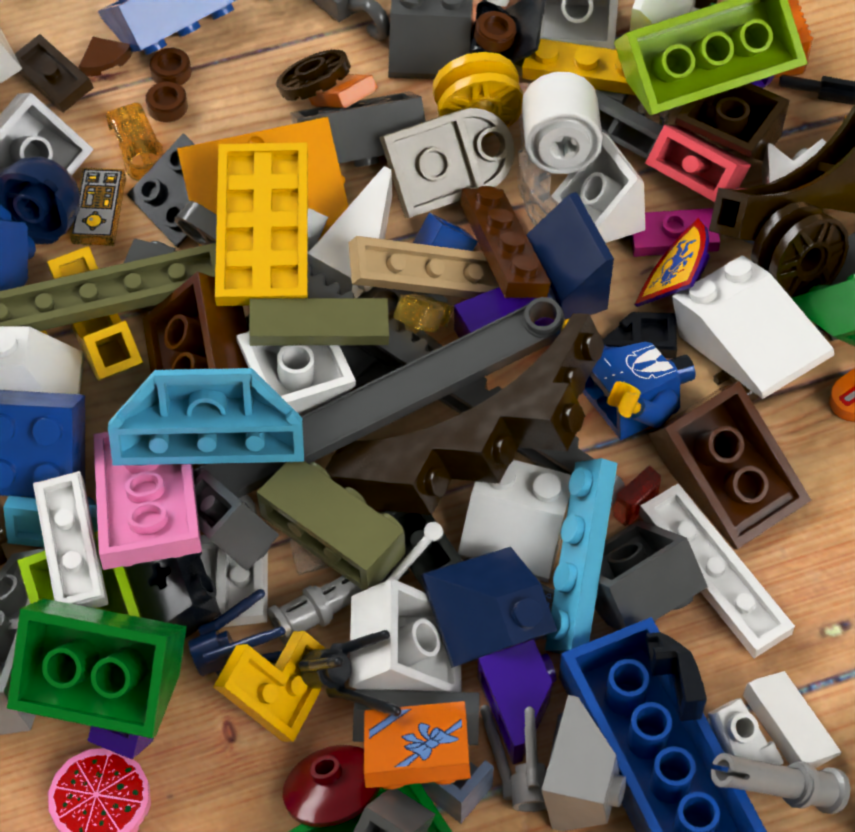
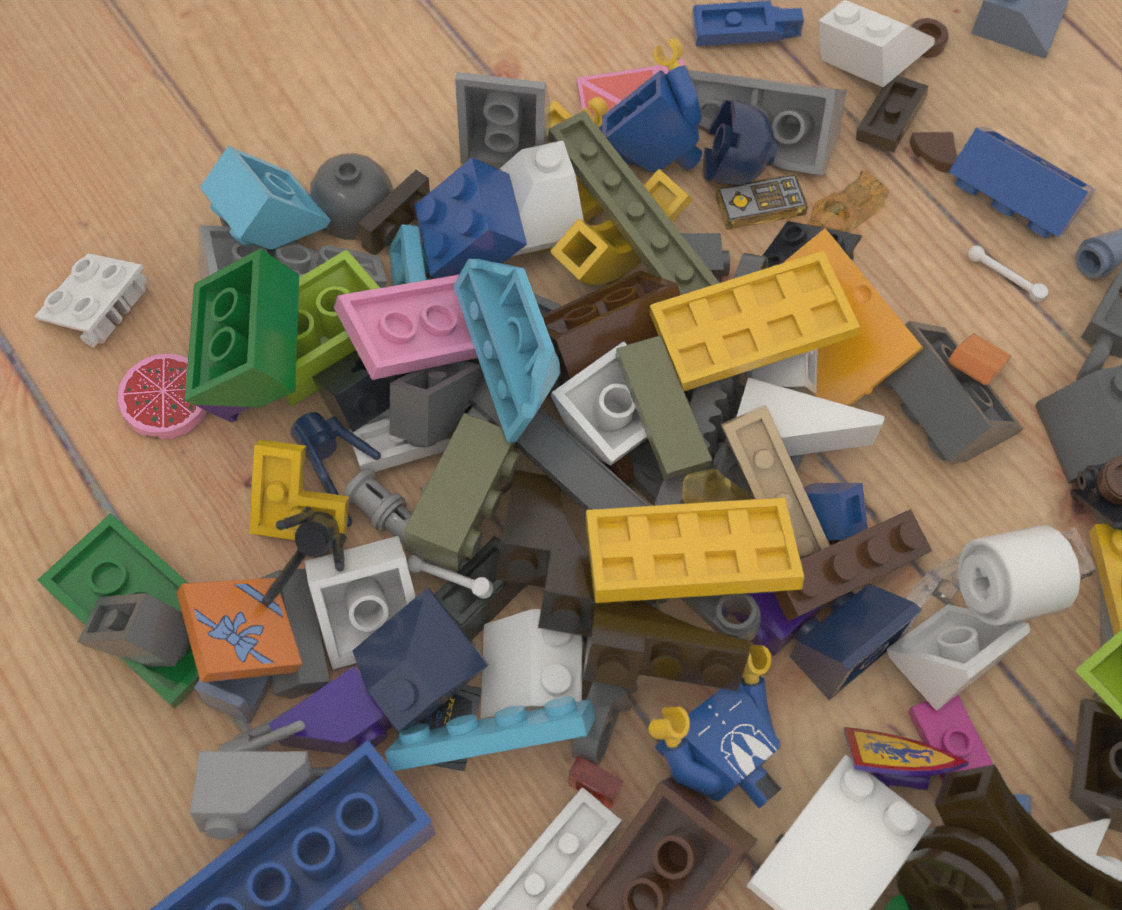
camera: 70 degrees right, 5 degrees up
white tile [33,471,109,608] -> none
reddish brown tile [145,82,188,122] -> none
reddish brown tile [150,48,192,86] -> none
dark brown wheel [276,49,351,101] -> none
dark red dish [282,745,380,827] -> none
plate [379,108,514,218] -> none
yellow wheel [433,52,523,137] -> none
dark grey piece [594,89,663,160] -> none
dark grey slope [595,520,708,630] -> none
black tile [602,312,677,358] -> none
coral brick [645,125,751,202] -> none
black slope [646,632,707,721] -> none
none -> yellow plate [586,498,804,603]
none -> white hinge [968,245,1048,302]

